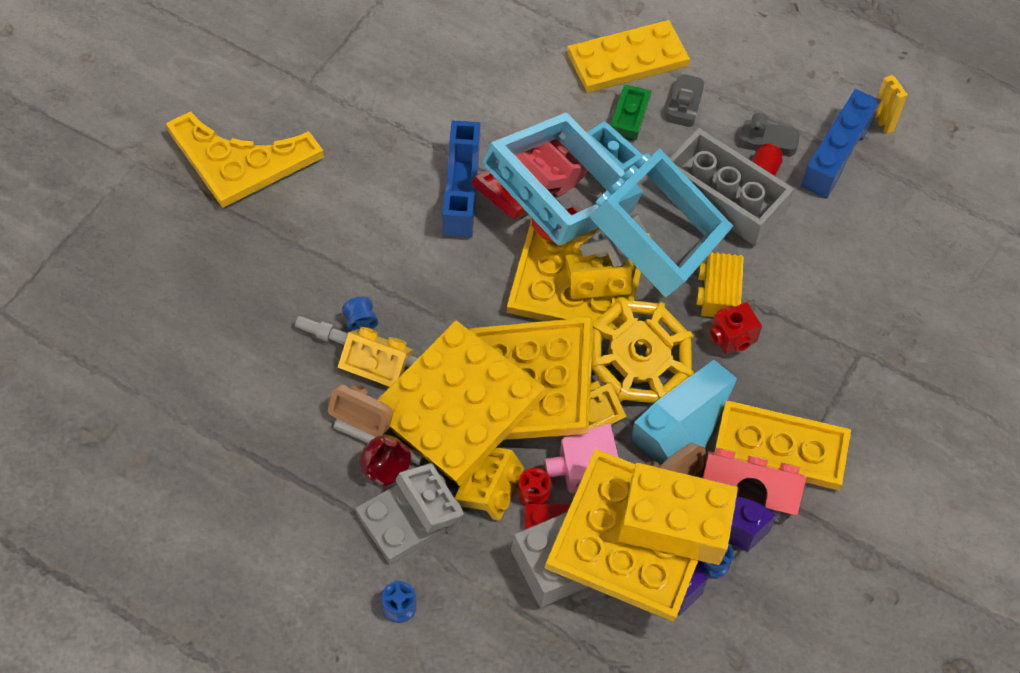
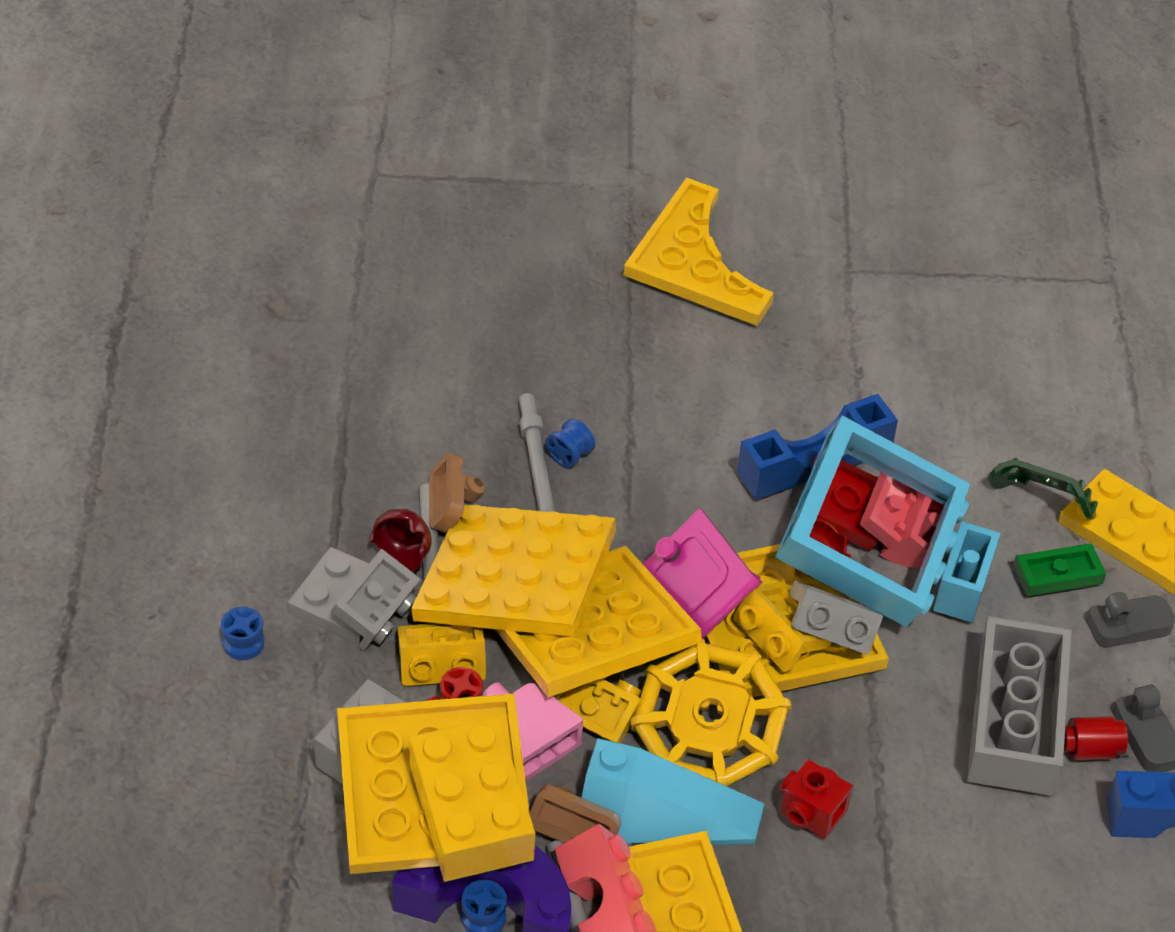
camera: 60 degrees right, 10 degrees down
yellow bracket [337,327,413,387] -> none
medium azure window [589,148,733,298] -> none
yellow brick [696,251,744,317] -> none
none -> dark pink container [643,508,763,651]
none -> dark green piece [988,458,1098,520]

